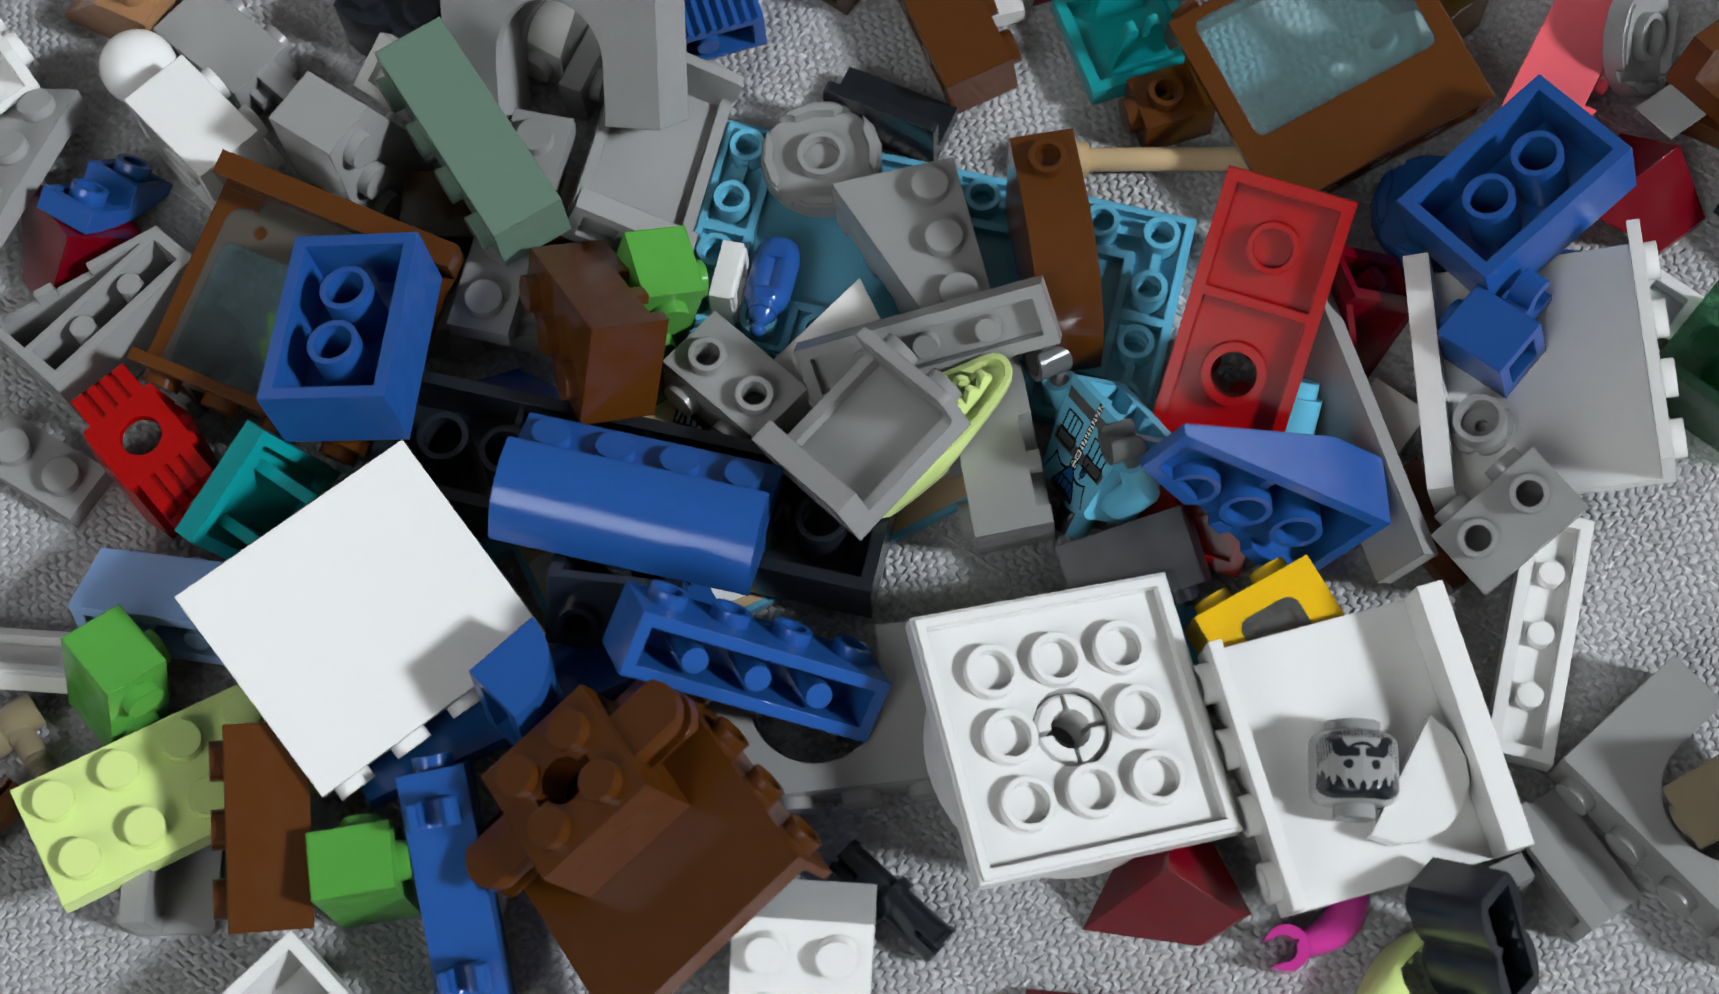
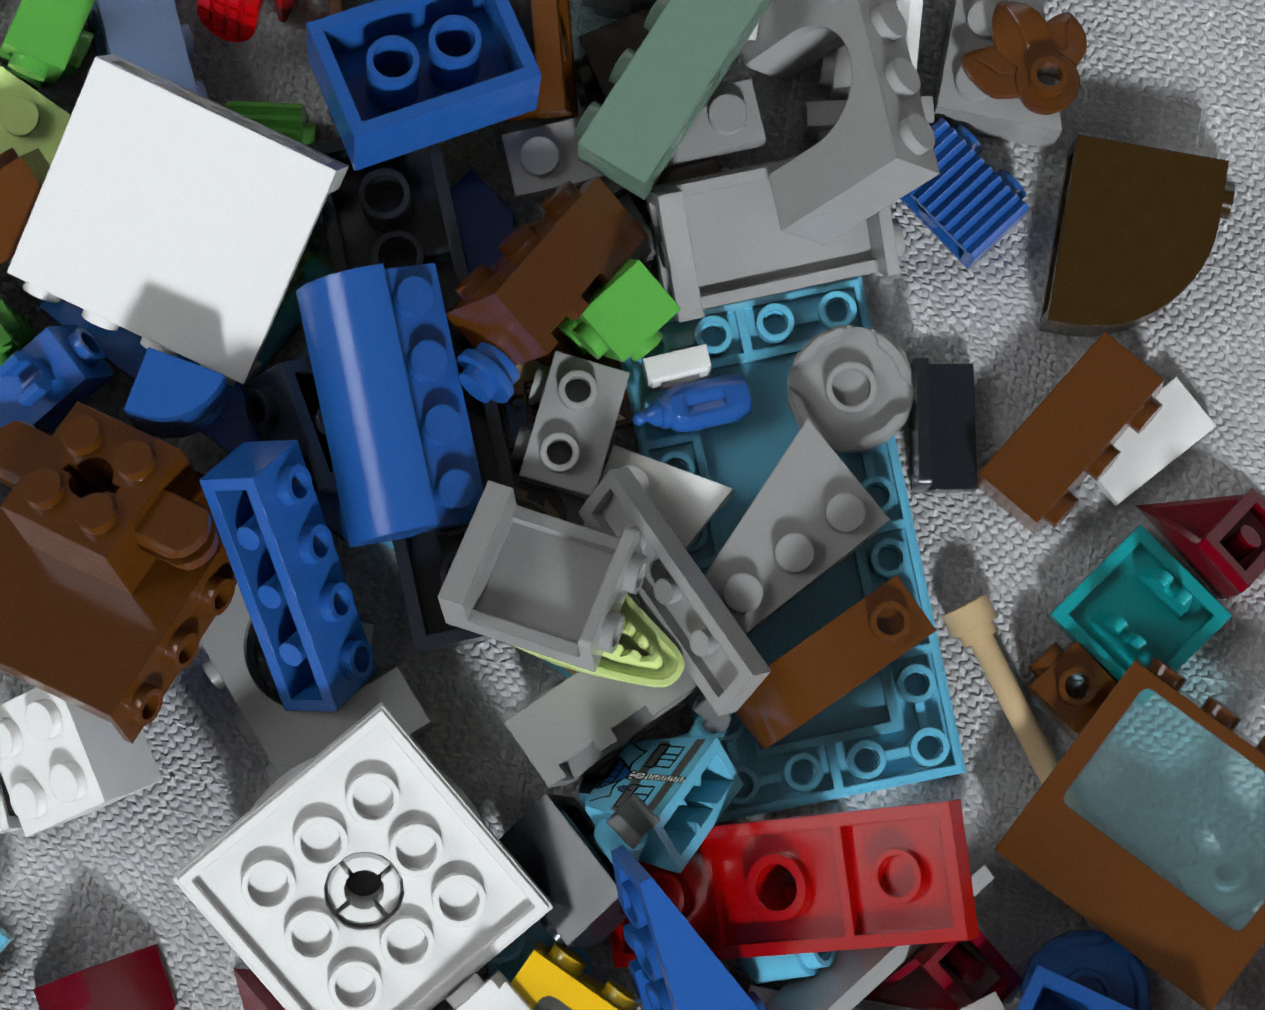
camera: 60 degrees right, 15 degrees up
teal plate [174,419,340,560] -> none
black pin [828,839,956,963] -> none
none -> blue plate [457,342,519,403]

